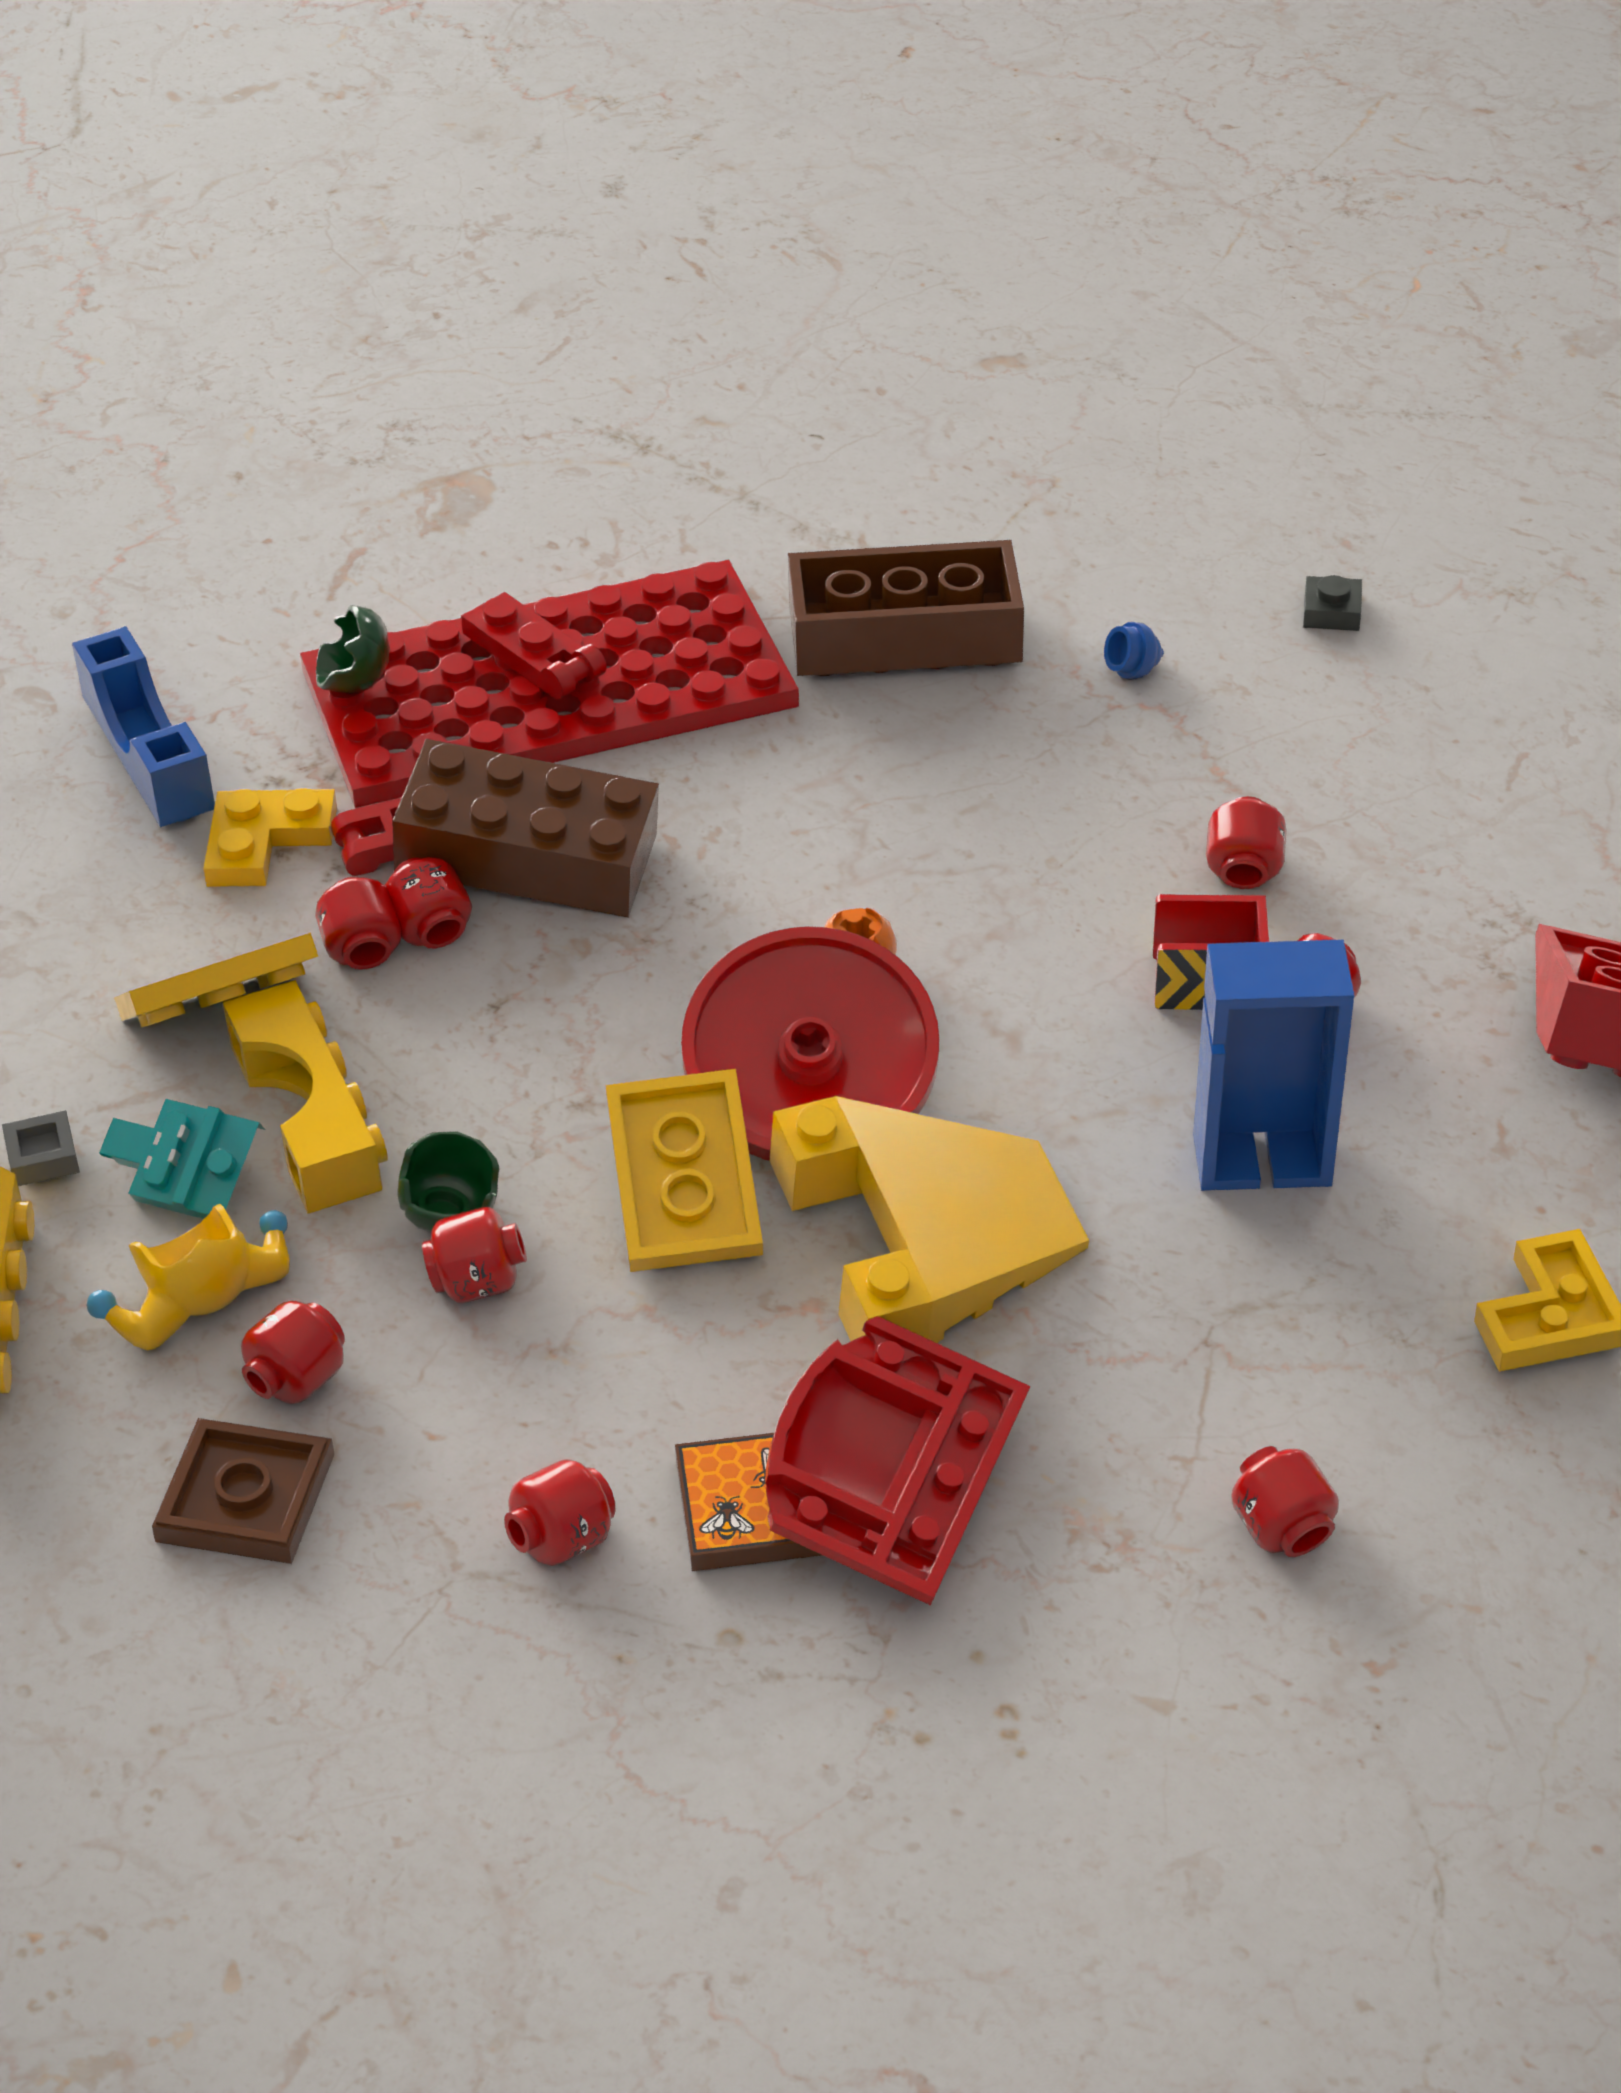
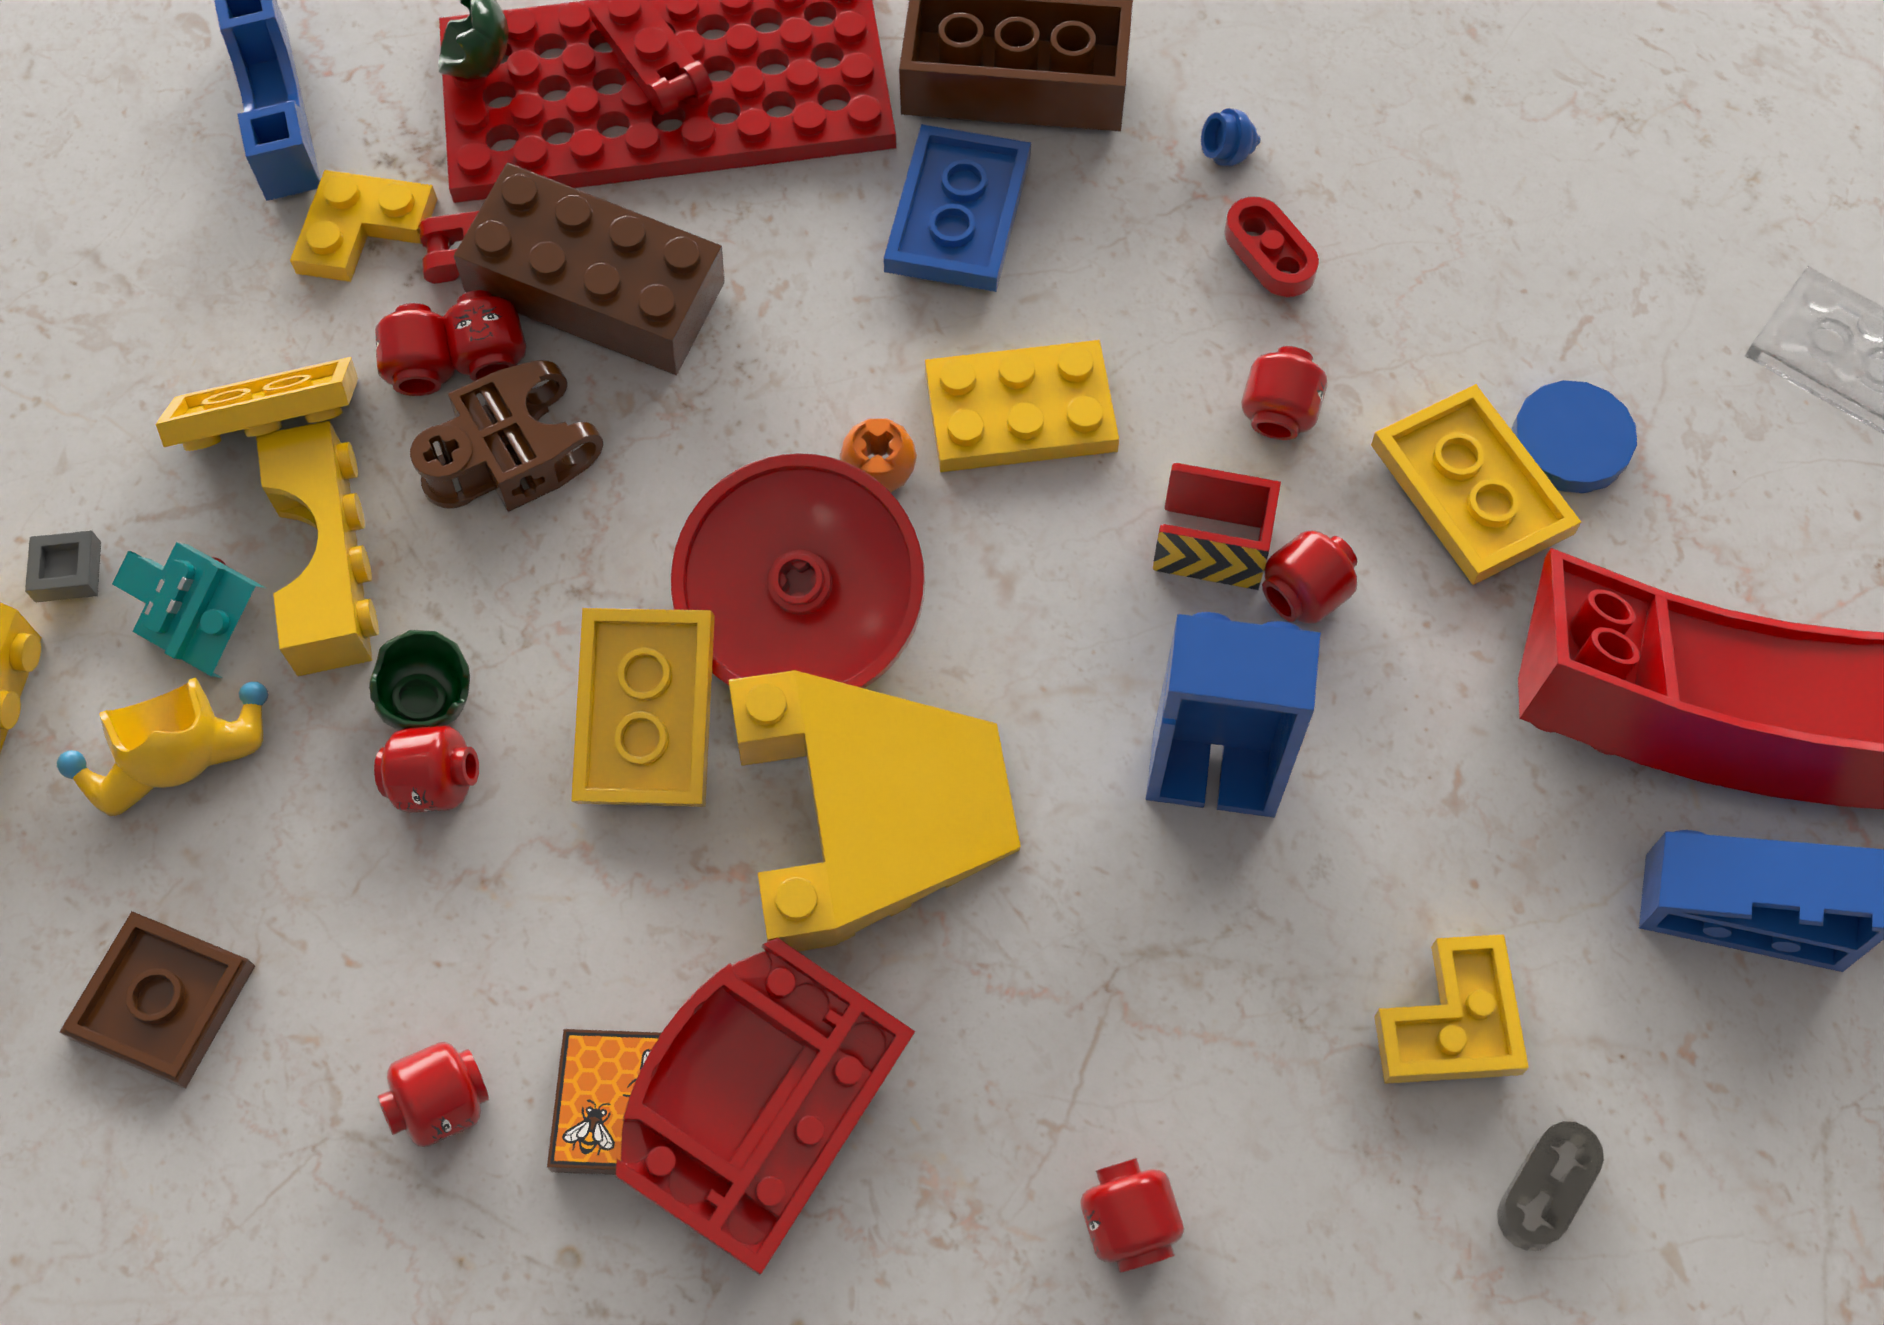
camera: 10 degrees right, 20 degrees up
red head [241,1300,345,1404] -> none
pearl dark grey plate [1303,575,1362,631] -> none
none -> reddish brown piece [410,360,604,512]
none -> blue plate [883,124,1031,292]
none -> yellow plate [925,340,1119,472]
none -> red plate [1224,197,1319,297]
none -> yellow plate [1371,384,1581,585]
none -> blue tile [1512,380,1637,493]

